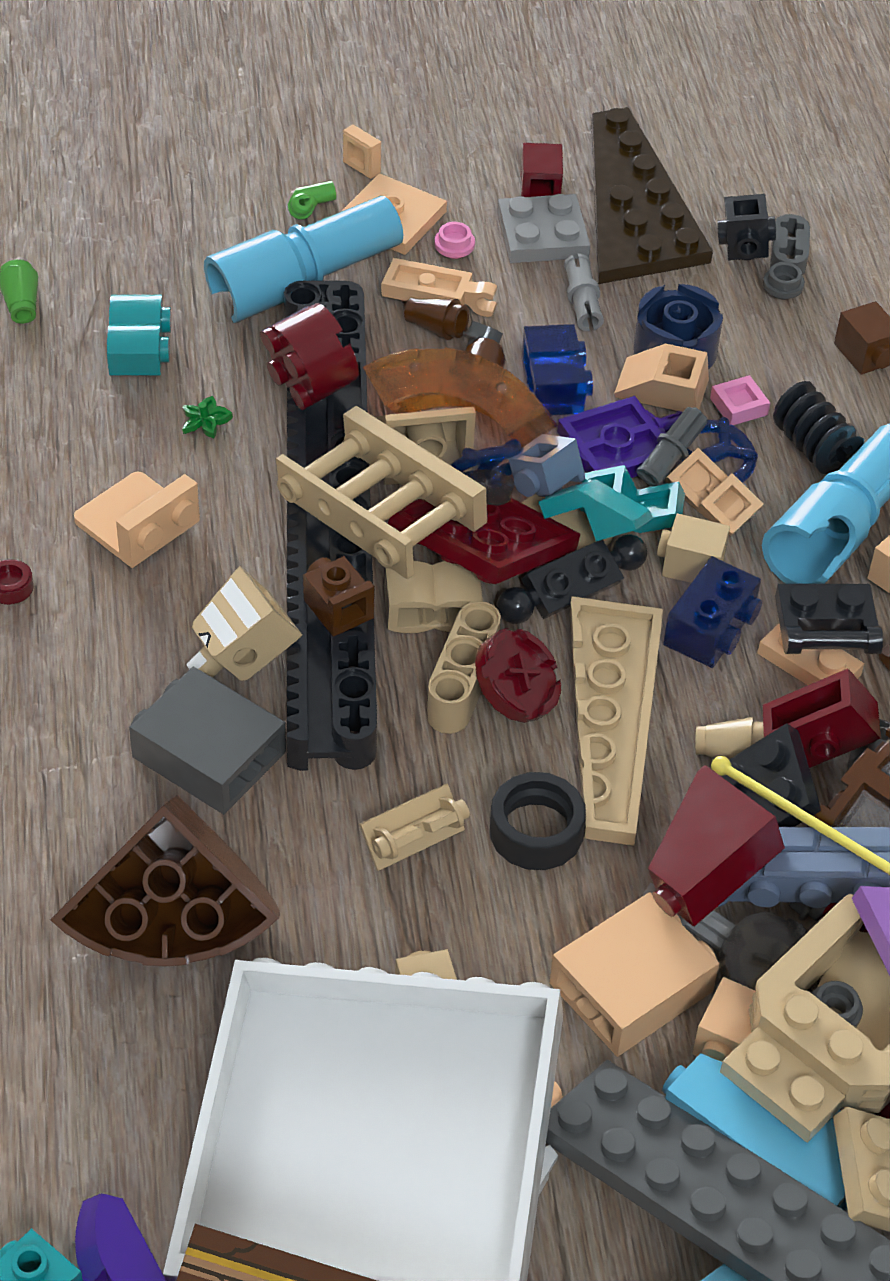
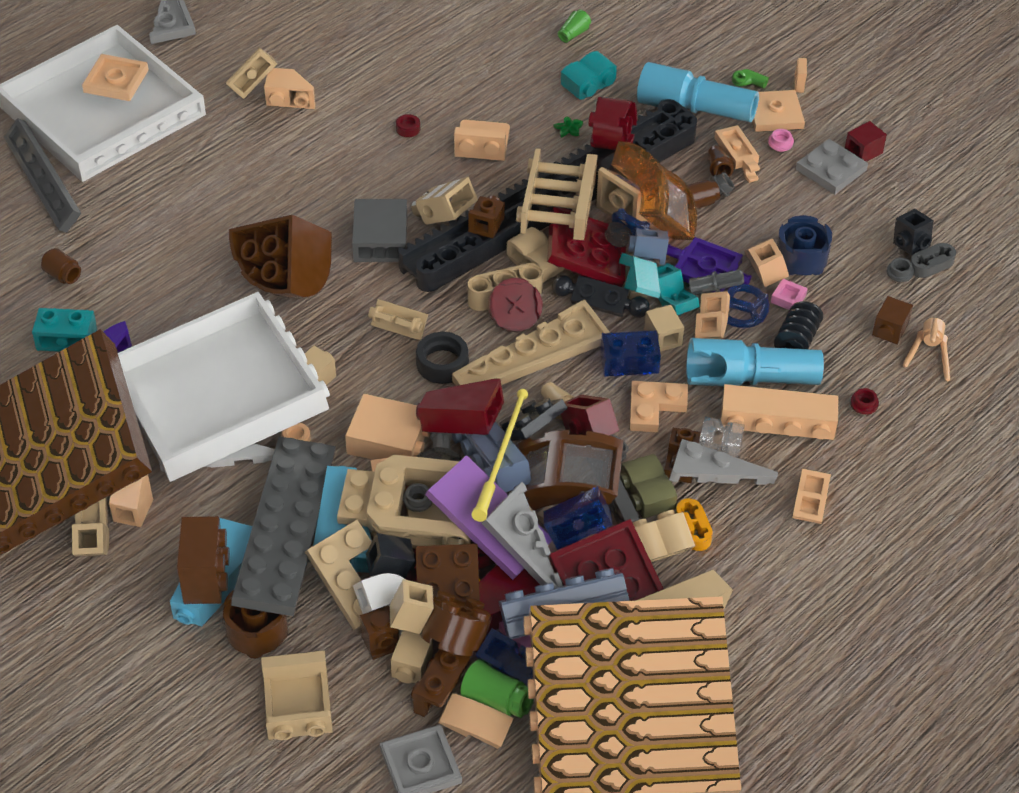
camera: 55 degrees right, 0 degrees up
clear blue piece [521,324,593,417] -> none
light grey pin [564,254,604,331] -> none
dark brown wing [591,107,713,284] -> none
black plate [775,584,883,654] -> none

